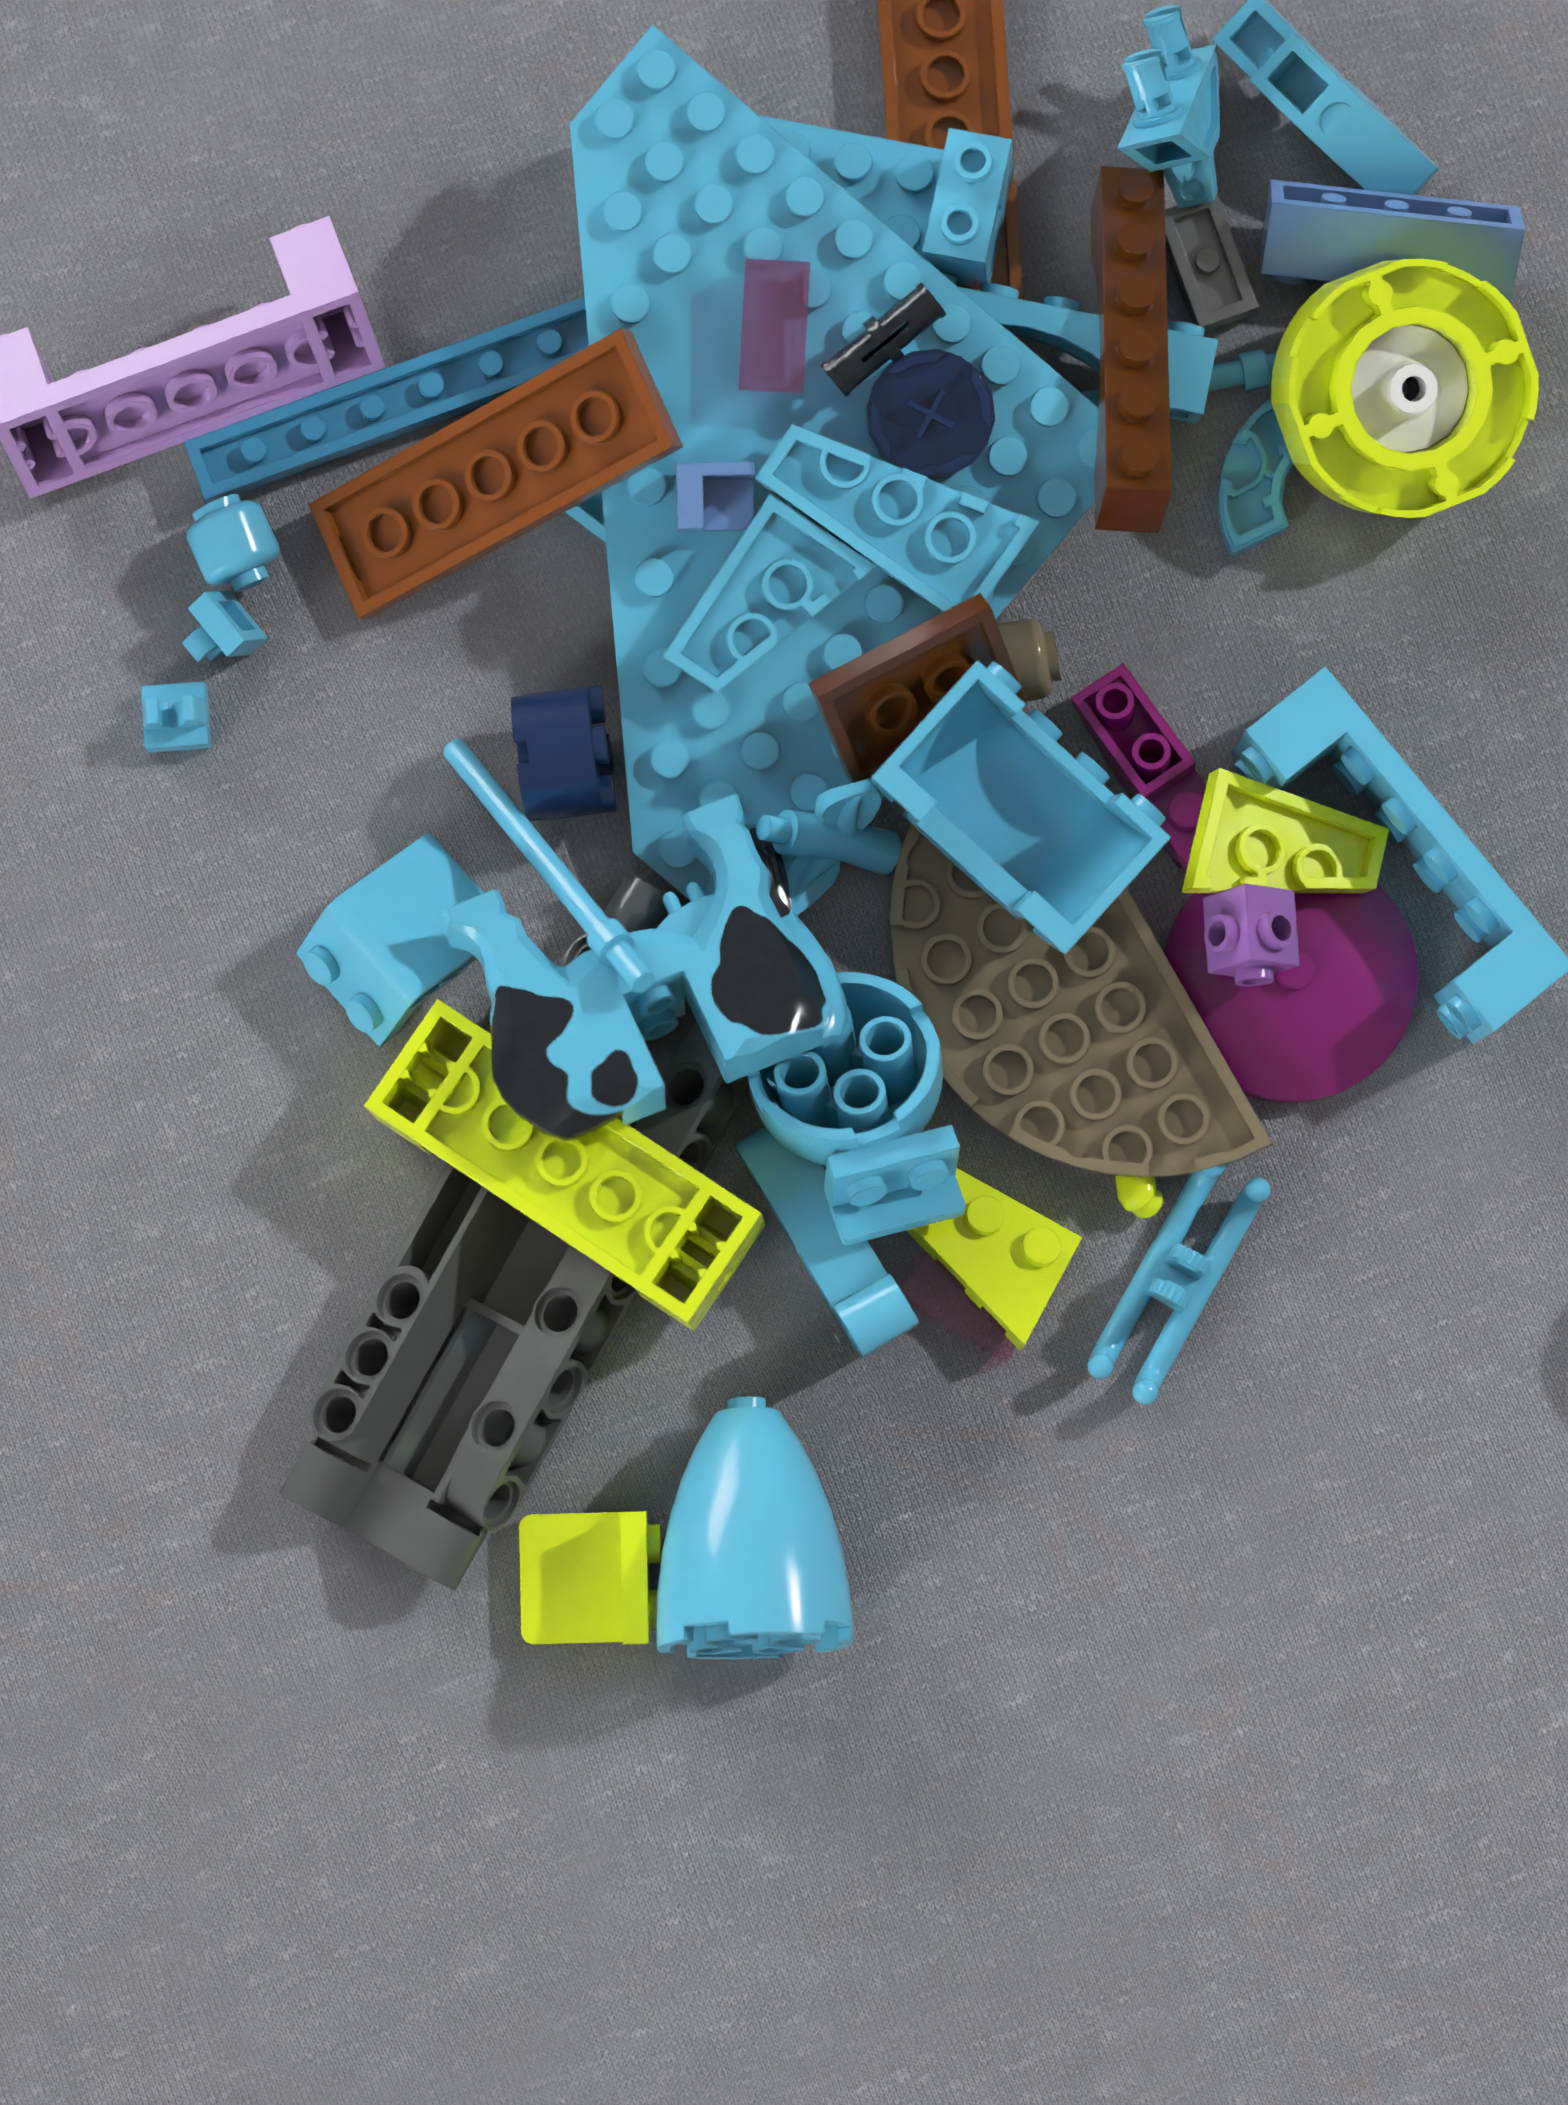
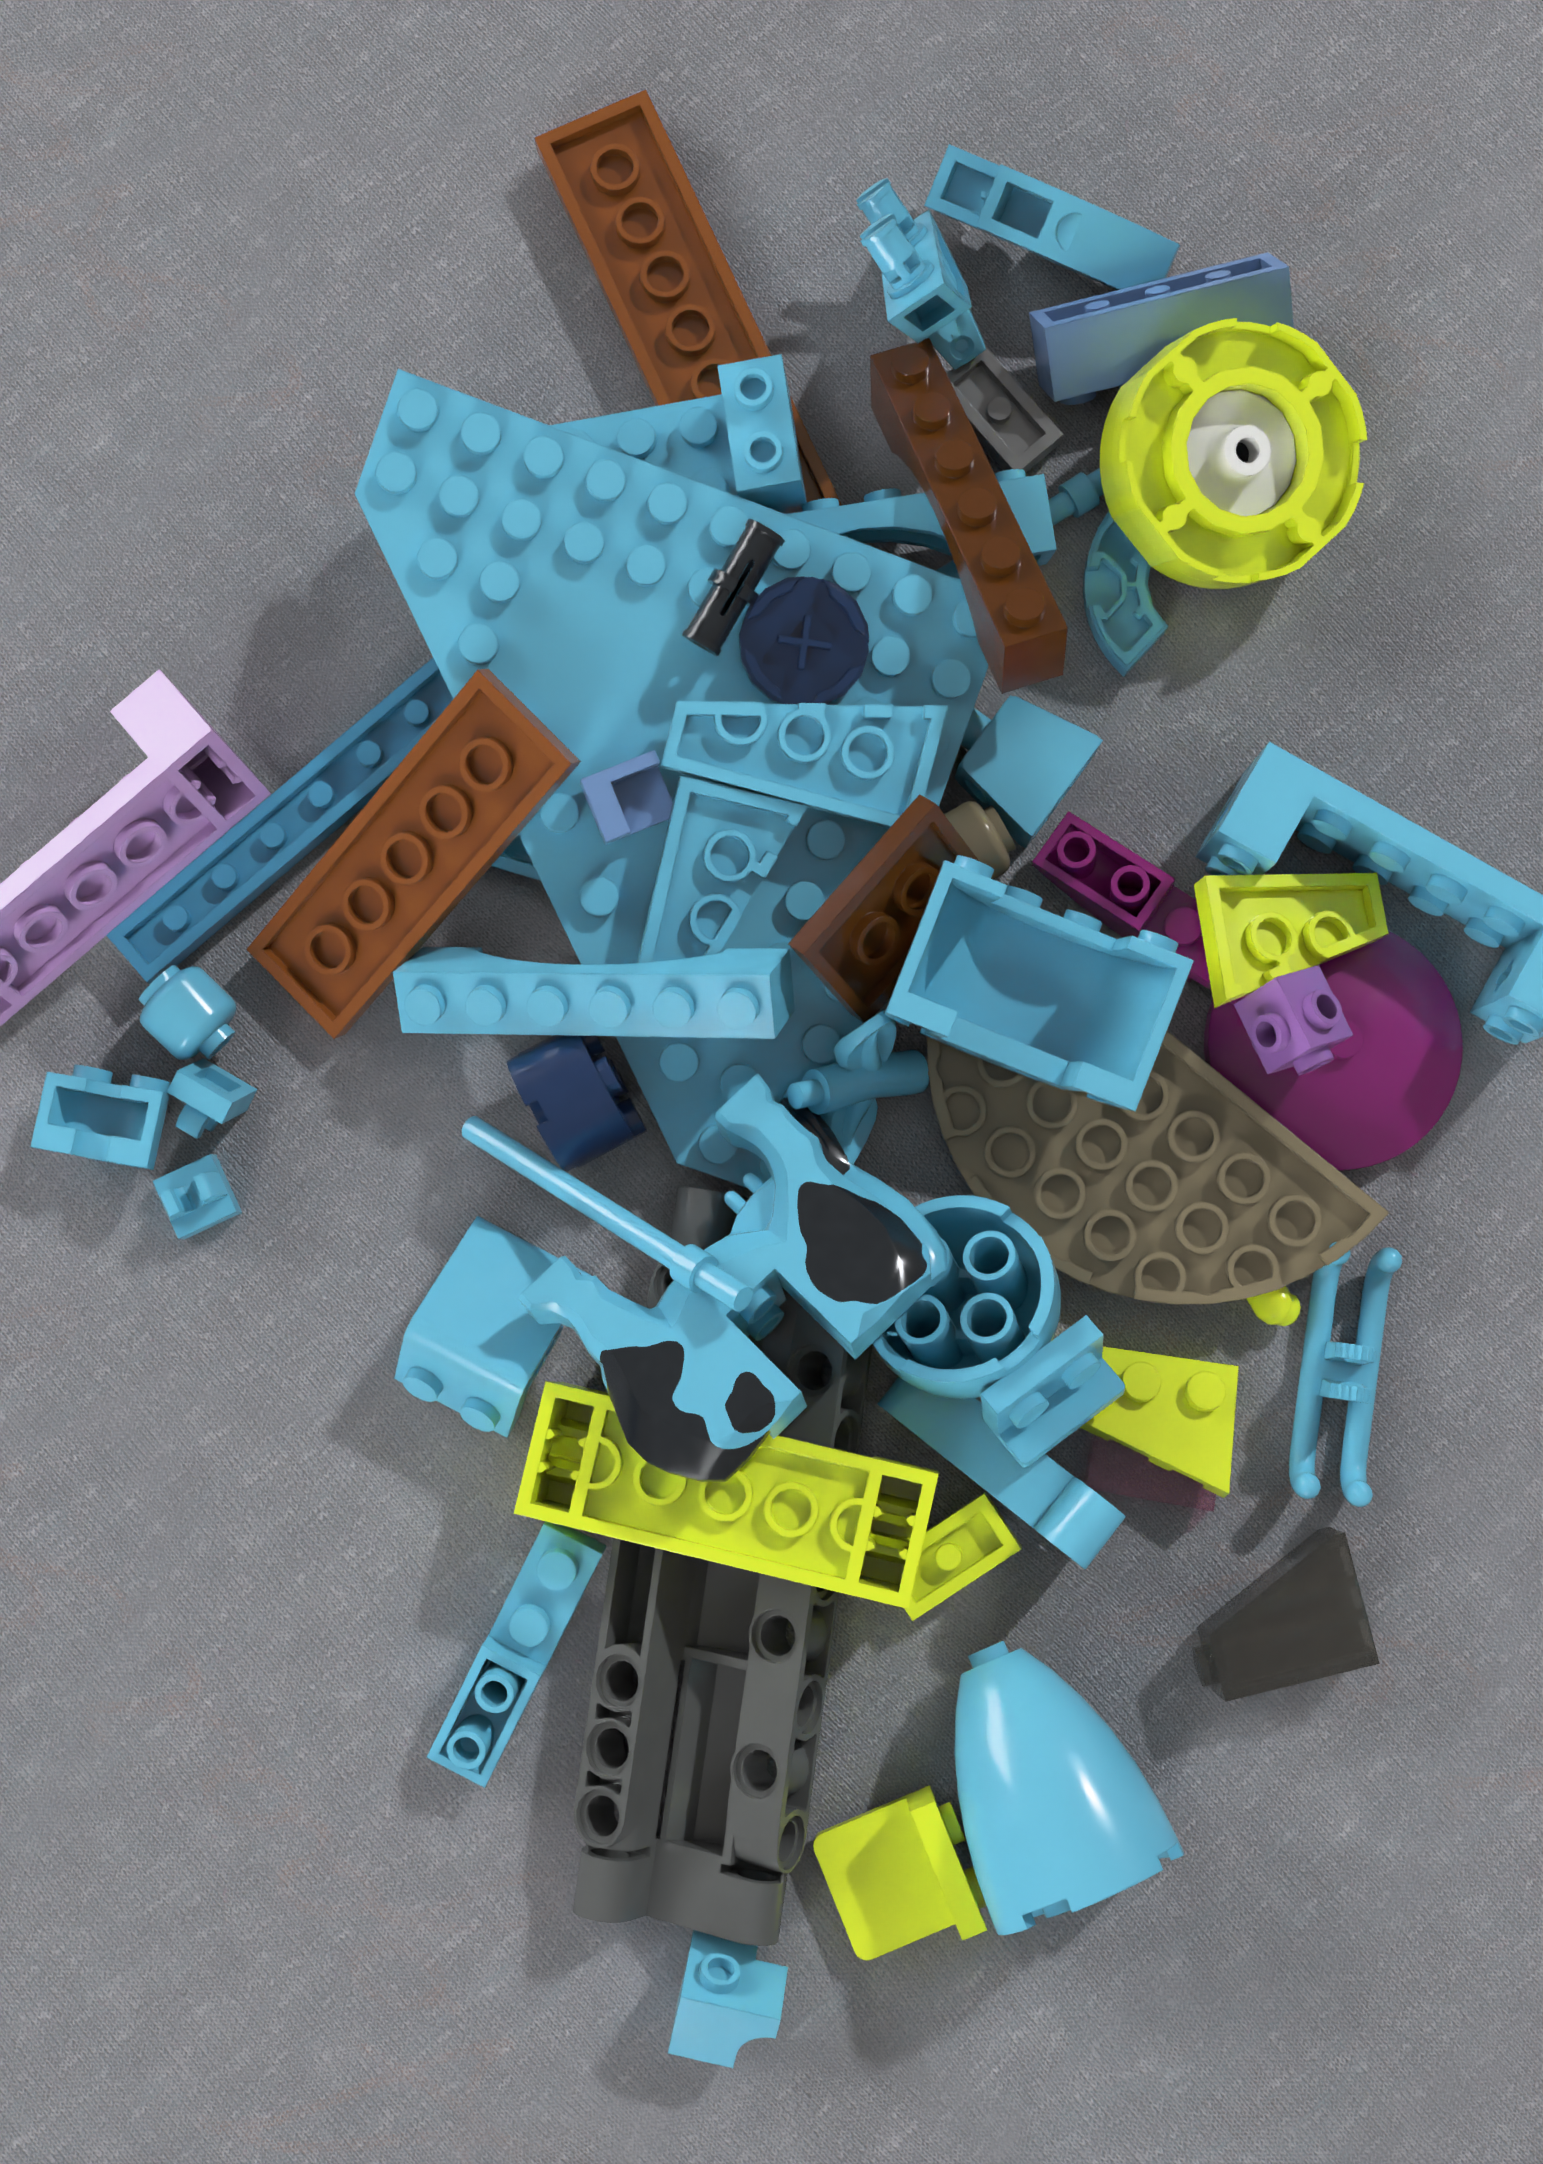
camera: 15 degrees left, 0 degrees up
tile [739,258,810,394] -> none
none -> medium azure cylinder [30,1064,170,1170]
none -> medium azure arch [393,947,795,1039]
none -> medium azure slope [426,1521,607,1788]
none -> medium azure brick [668,1930,788,2068]
none -> neon yellow plate [904,1492,1022,1621]
none -> medium azure torso [955,695,1103,849]
none -> clear smoke slope [1192,1527,1380,1702]

